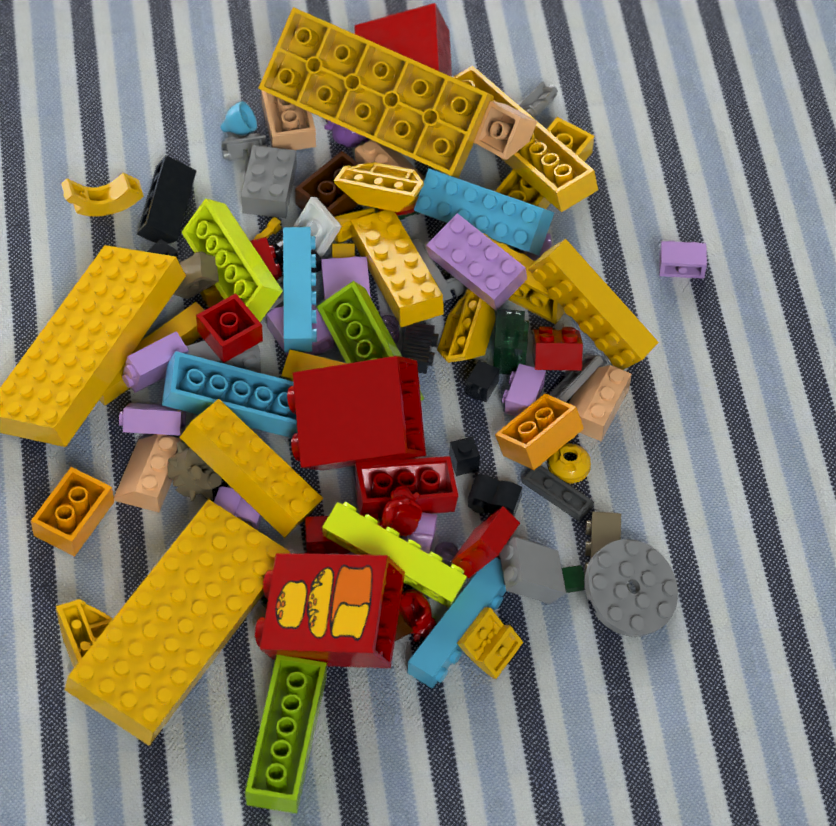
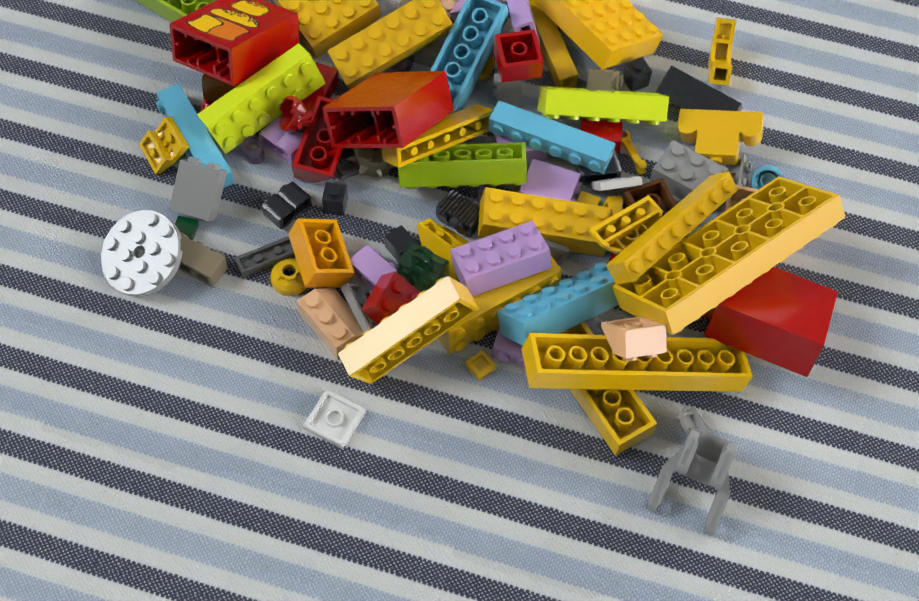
camera: 115 degrees right, 5 degrees up
red brick [451,506,520,578] -> none
lavender brick [659,241,707,278] -> none
none -> white tile [303,389,366,449]
none -> yellow brick [606,171,738,284]
none -> light grey piece [646,427,737,537]
none -> yellow brick [678,109,764,165]

